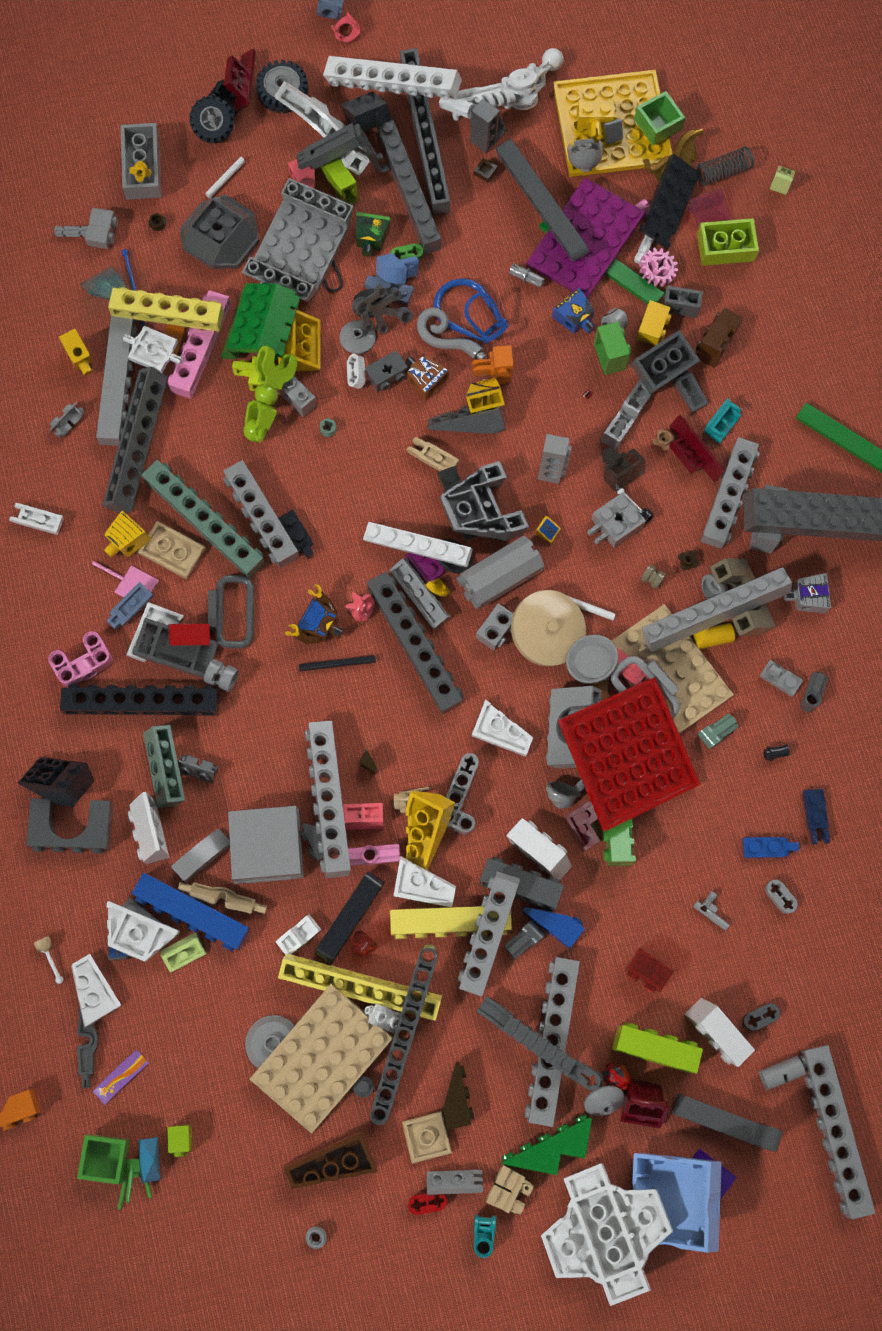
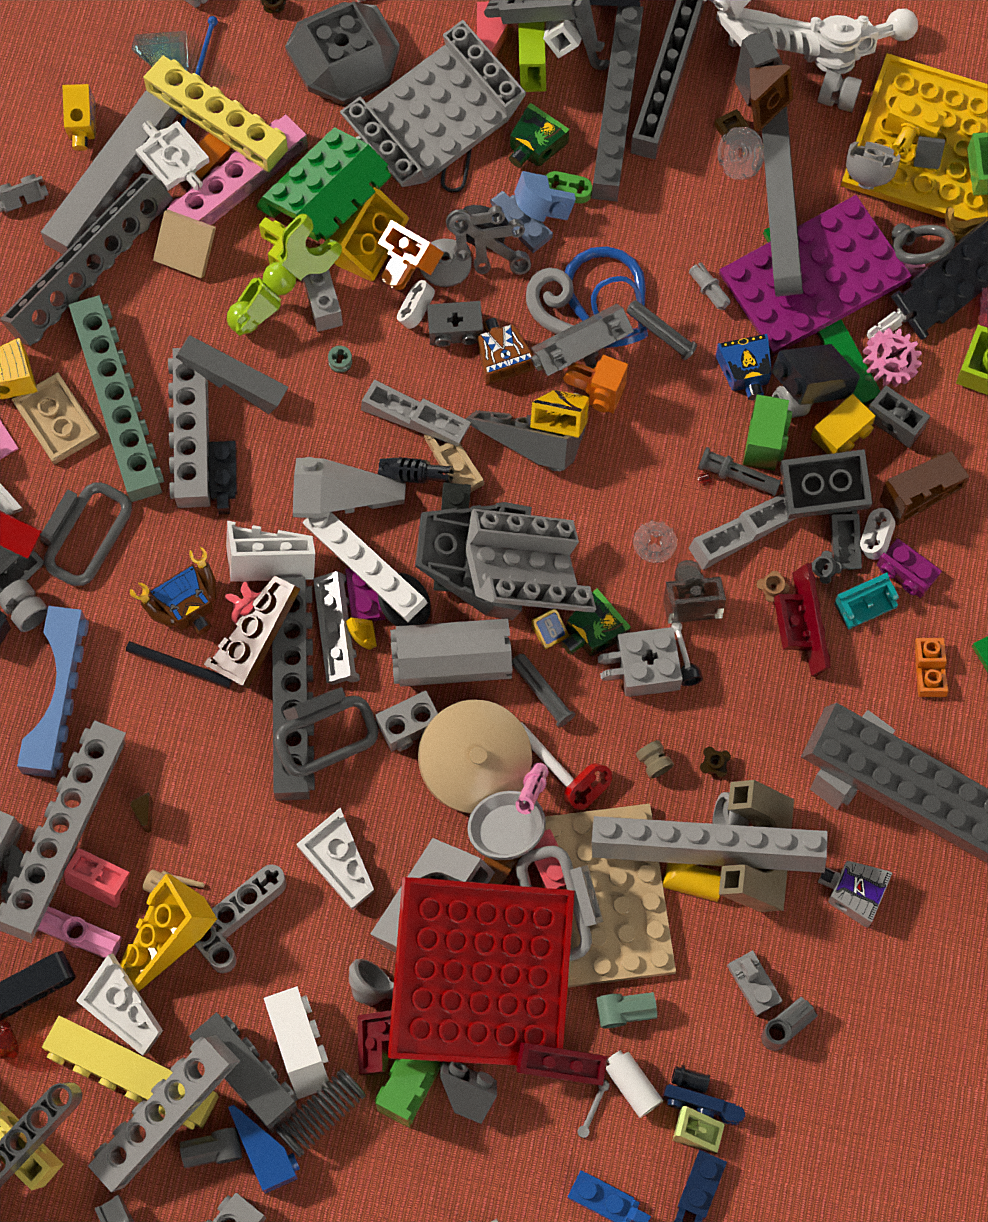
camera: 30 degrees right, 5 degrees down
light grey brick [537,434,572,484] -> none
light grey brick [700,437,760,549] -> none
none -> medium blue arch [17,606,89,778]
none -> tan tile [153,210,216,278]
none -> dark grey slope [176,335,288,415]
none -> wing [203,576,300,689]
none -> white wedge [226,521,315,582]
none -> dark grey bar [275,687,379,777]
none -> dark grey piece [276,1069,366,1157]
none -> light grey wedge [293,457,406,518]
none -> light grey slope [361,379,471,446]
none -> orange brick [378,220,444,290]
none -> black hinge [378,457,454,484]
none -> dark grey slope [440,1061,497,1124]
none -> light grey slope [466,509,596,612]
none -> dark grey axle [512,654,576,728]
none -> bright pink pin [516,763,549,815]
none -> dark red plate [516,1042,608,1086]
none -> dark grey brick [531,304,634,376]
none -> dark green torso [561,588,631,656]
none -> red beam [564,763,612,810]
none -> light grey hinge [577,1080,610,1138]
none -> white brick [606,1050,664,1118]
none -> dark grey axle [626,300,697,360]
none -> clear gear [633,520,677,563]
none -> dark blue hinge [662,1084,746,1126]
none -> yellowish green slope [672,1106,725,1153]
none -> dark grey pin [698,447,781,496]
none -> clear plate [718,127,764,179]
none -> reddish brown slope [749,64,793,133]
none -> black brick [772,344,860,405]
none -> dark grey plate [811,551,842,584]
none -> light grey wheel [817,70,862,113]
none -> white beam [860,508,895,560]
none -> magenta bracket [876,538,942,598]
none -> dark grey piece [891,223,955,265]
none -> orange slope [915,638,948,697]

